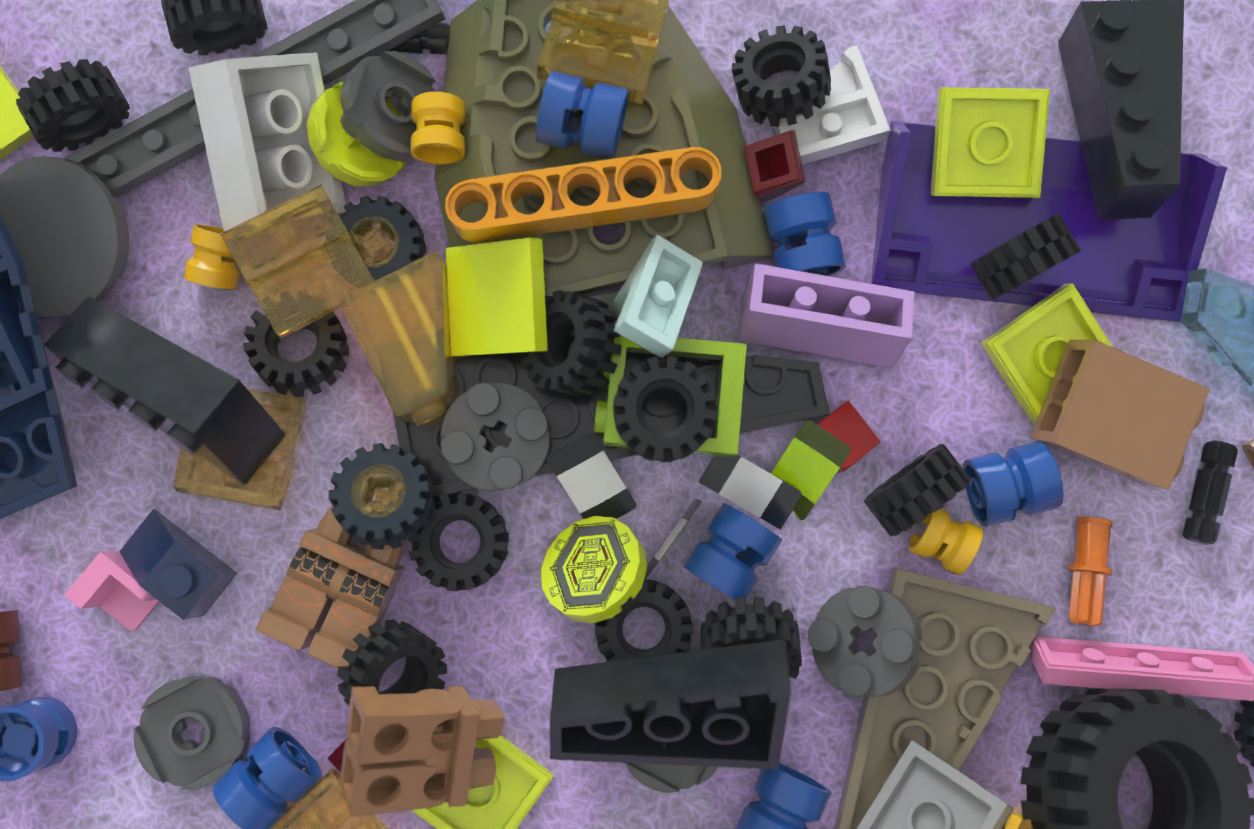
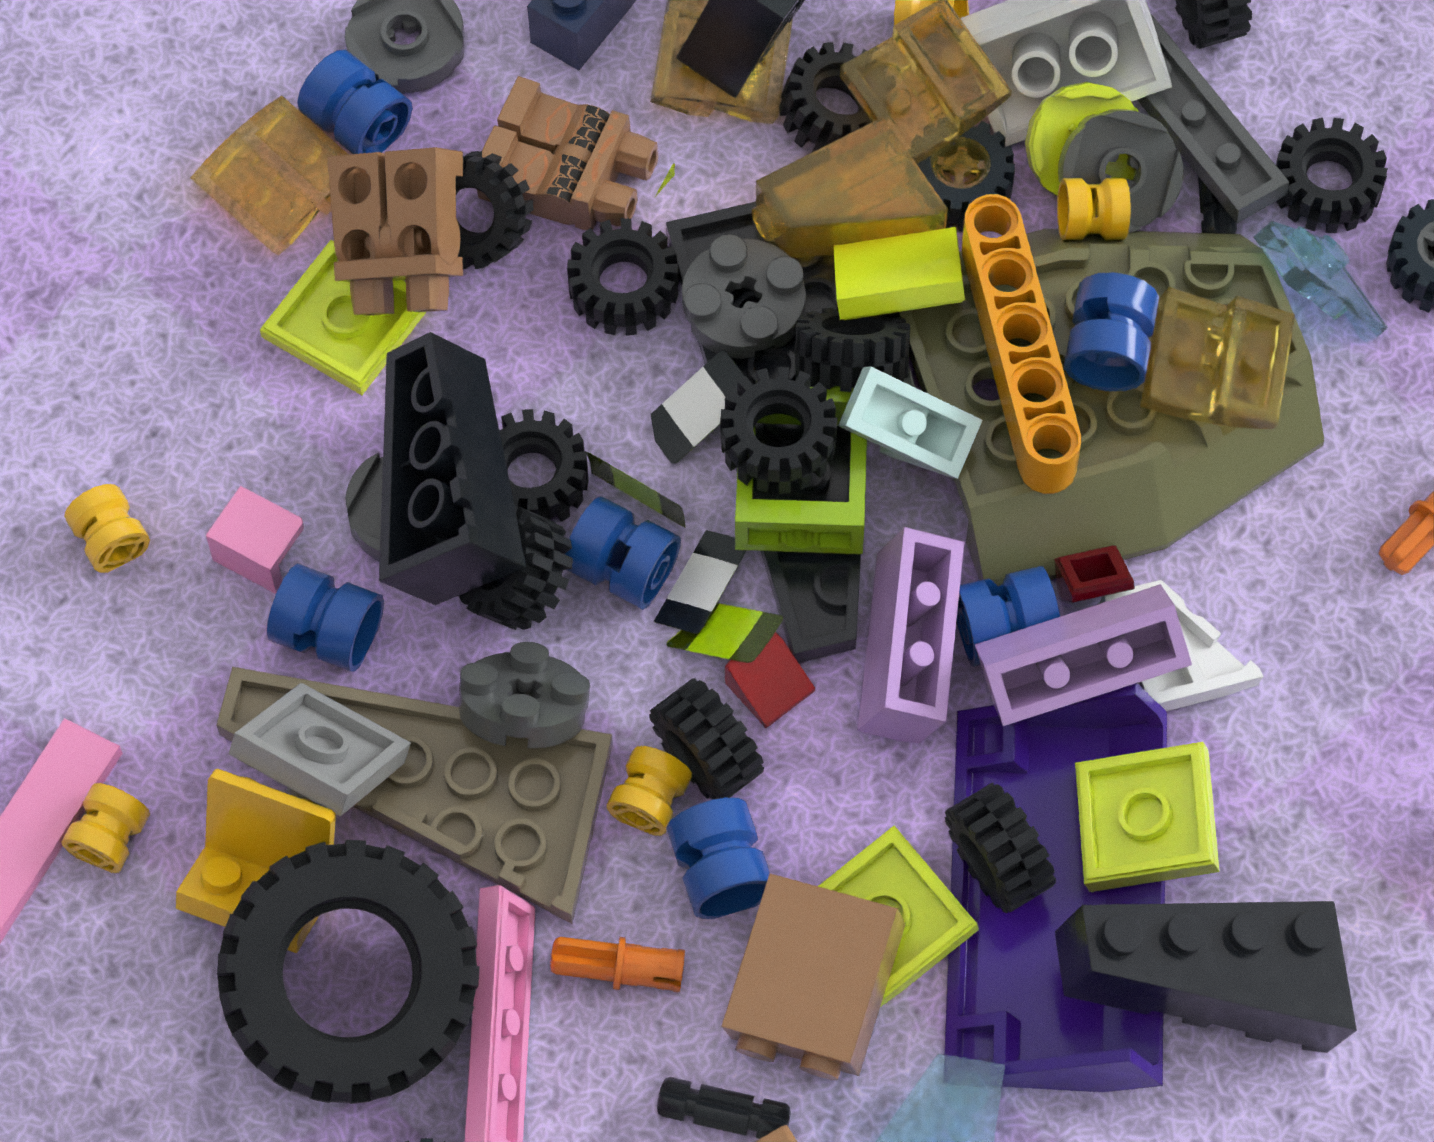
camera: 90 degrees right, 20 degrees down
black wheel [329,443,435,550] -> none
neon yellow tile [541,516,647,624] -> none
black tyre [732,25,831,127] -> none
none -> lavender brick [975,584,1192,726]

